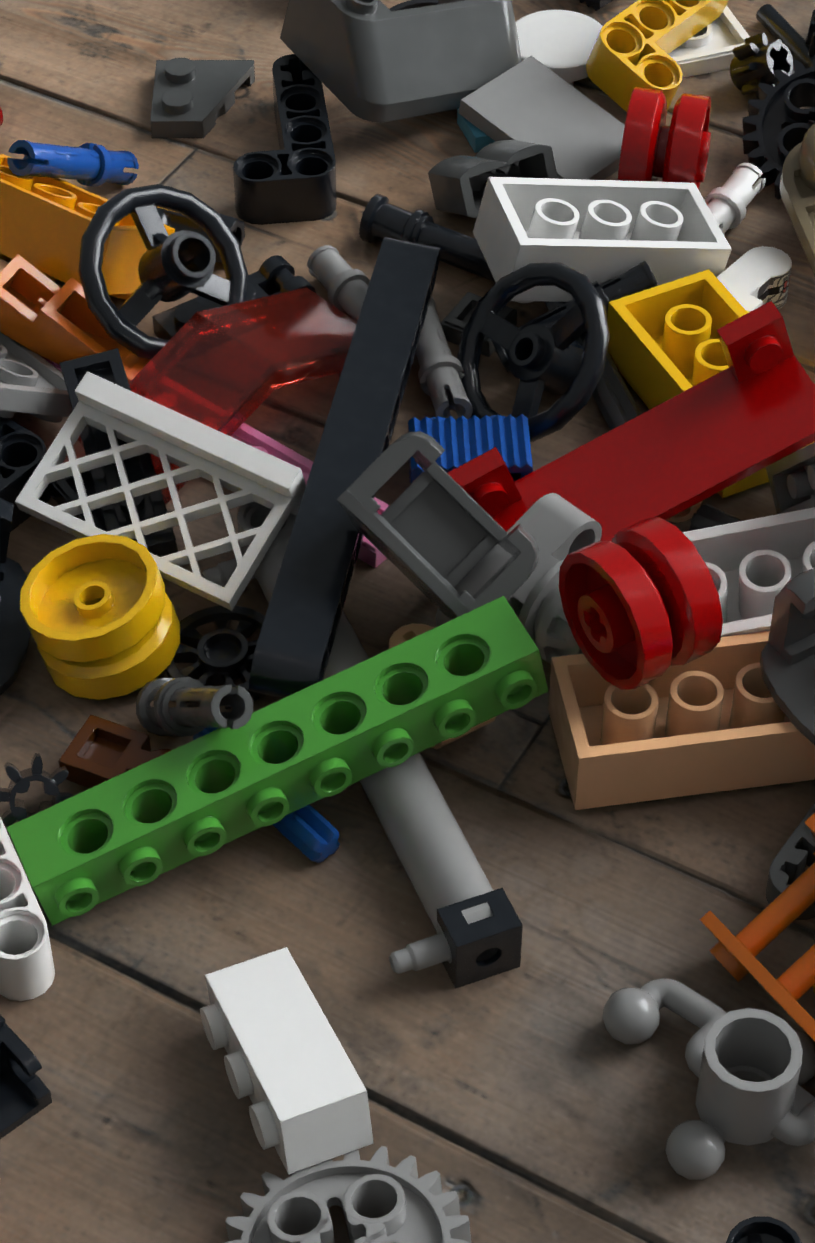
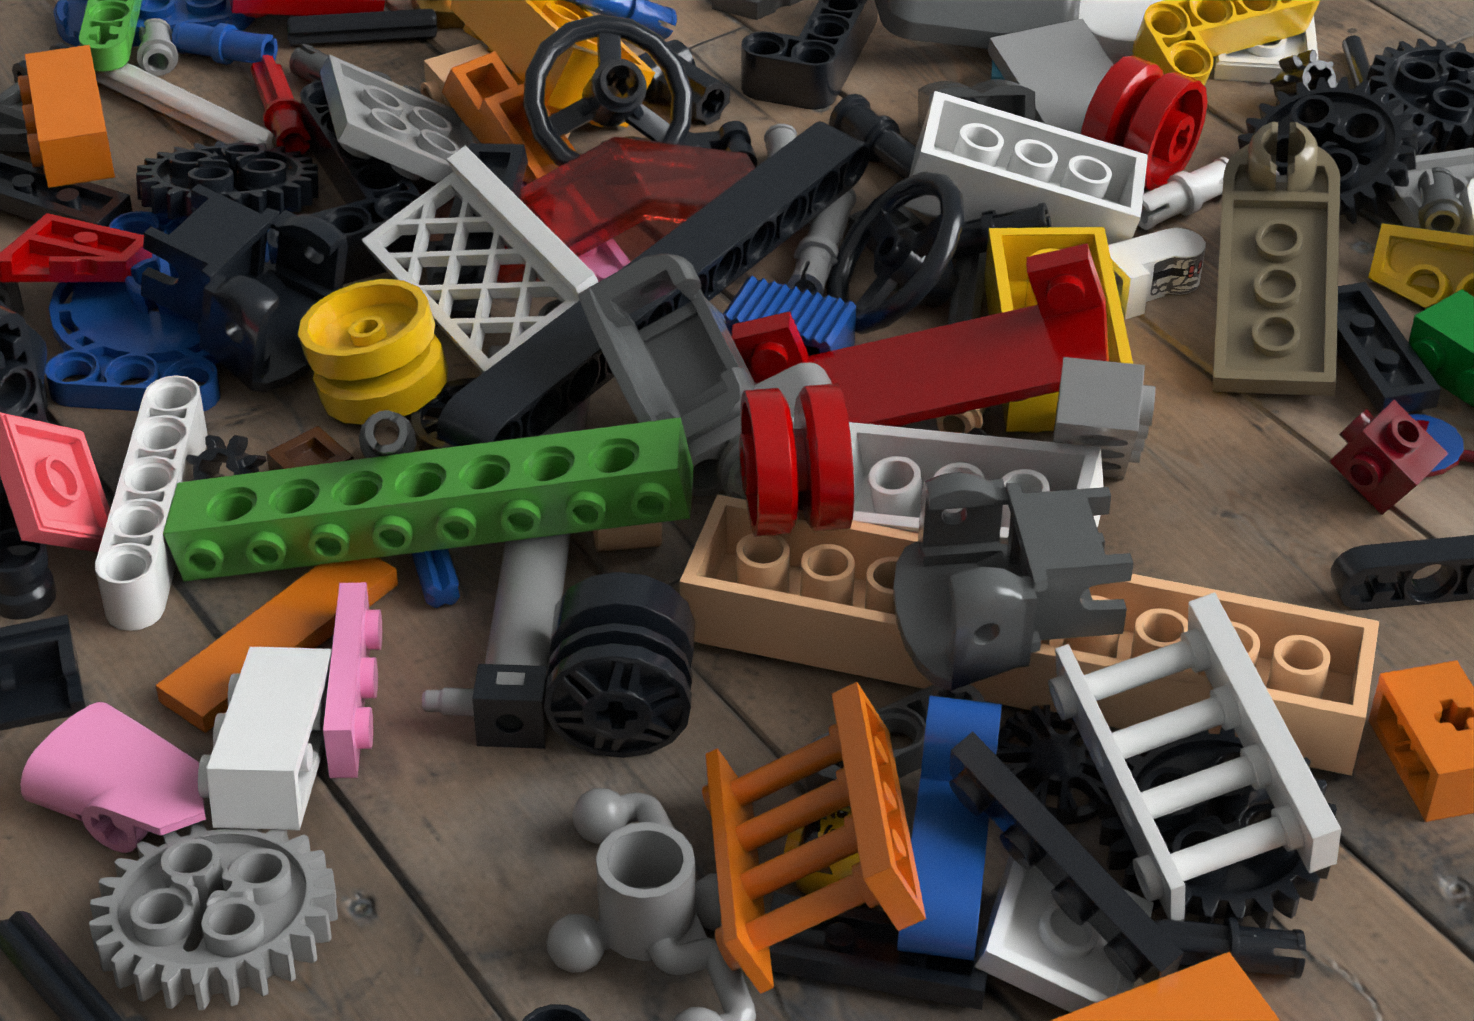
camera: 25 degrees right, 5 degrees down
none -> bright pink panel [20,702,206,853]
none -> orange tile [155,557,398,733]
none -> bright pink plate [323,582,382,778]
none -> black wheel [544,572,695,758]

